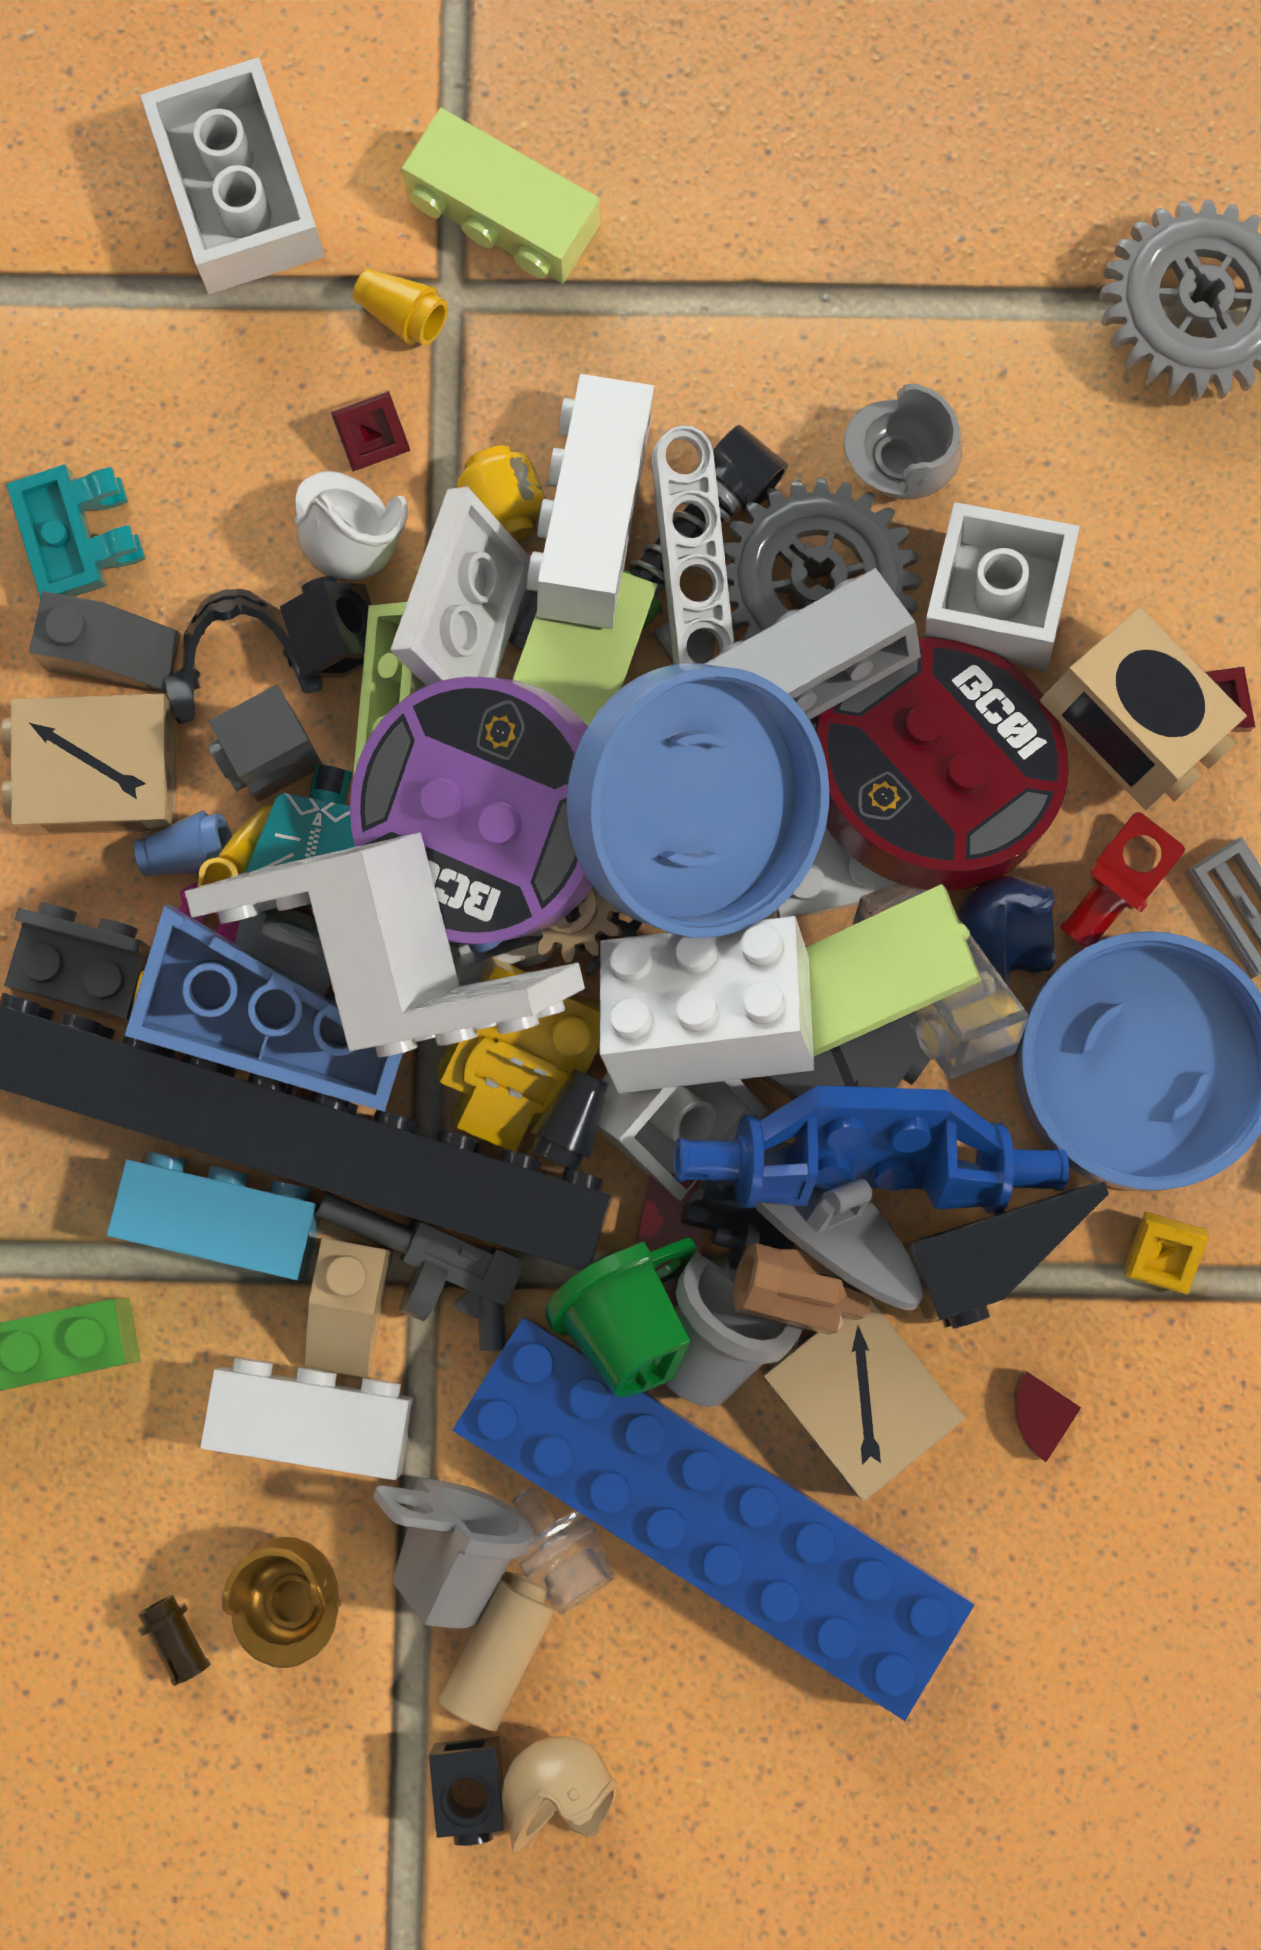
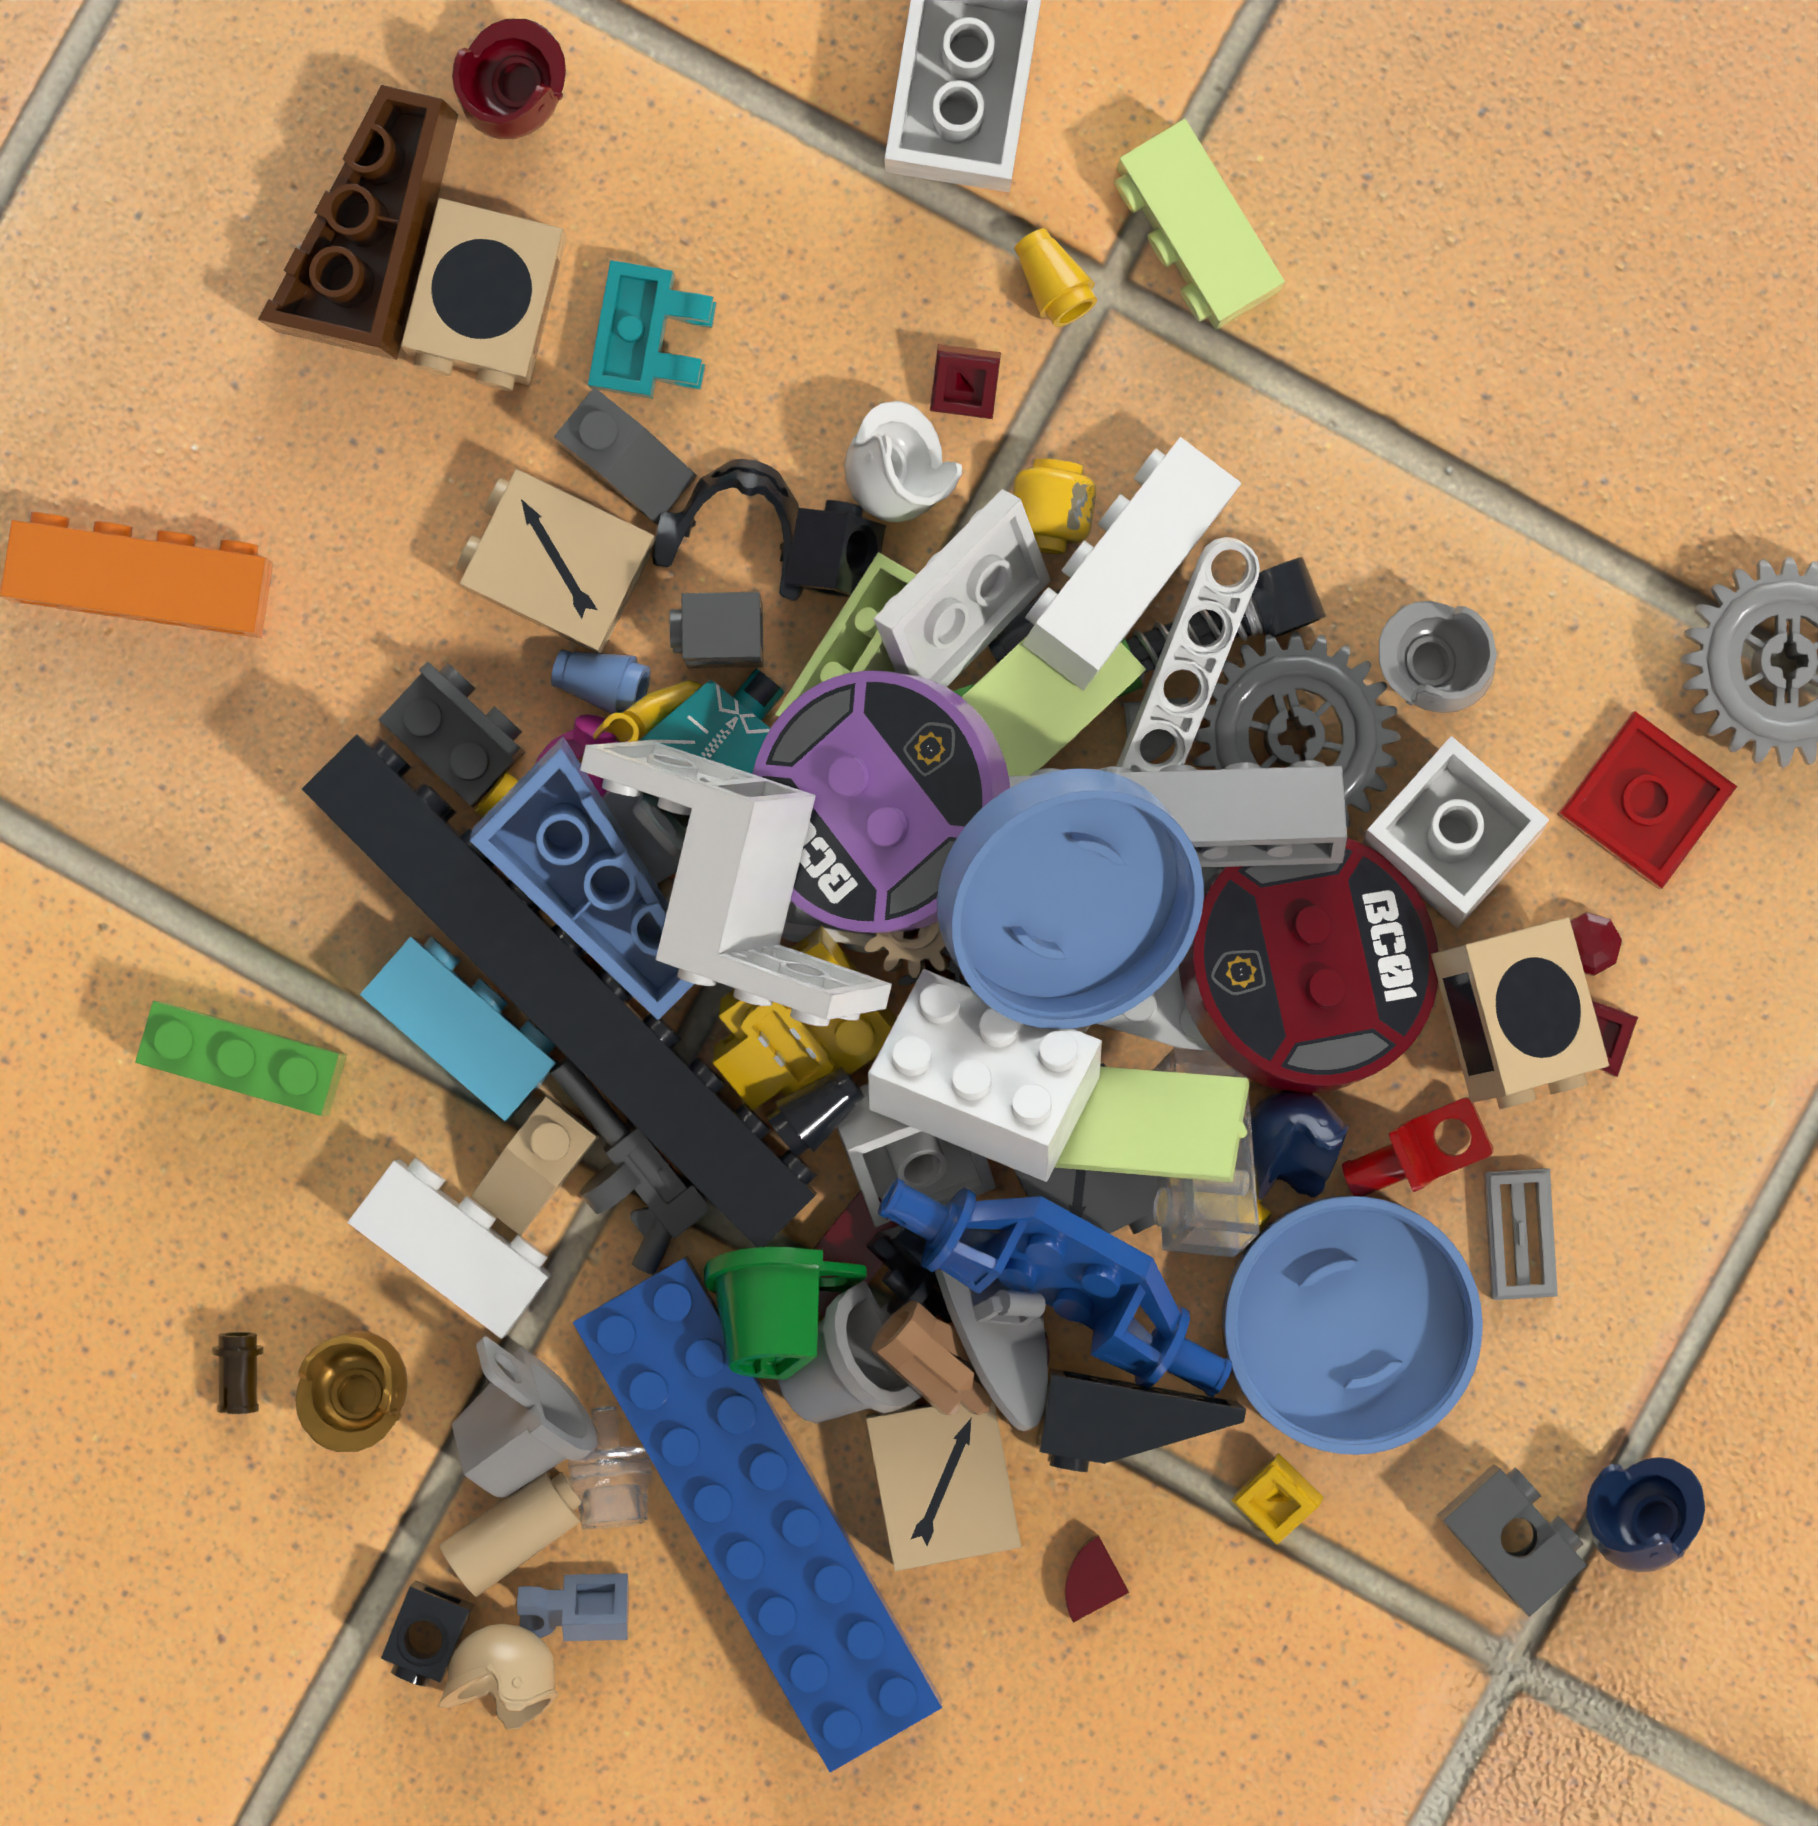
camera: 20 degrees right, 5 degrees up
none -> sand blue plate [517,1573,629,1641]
none -> red tile [1557,711,1738,890]
none -> dark red tile [1570,912,1622,976]

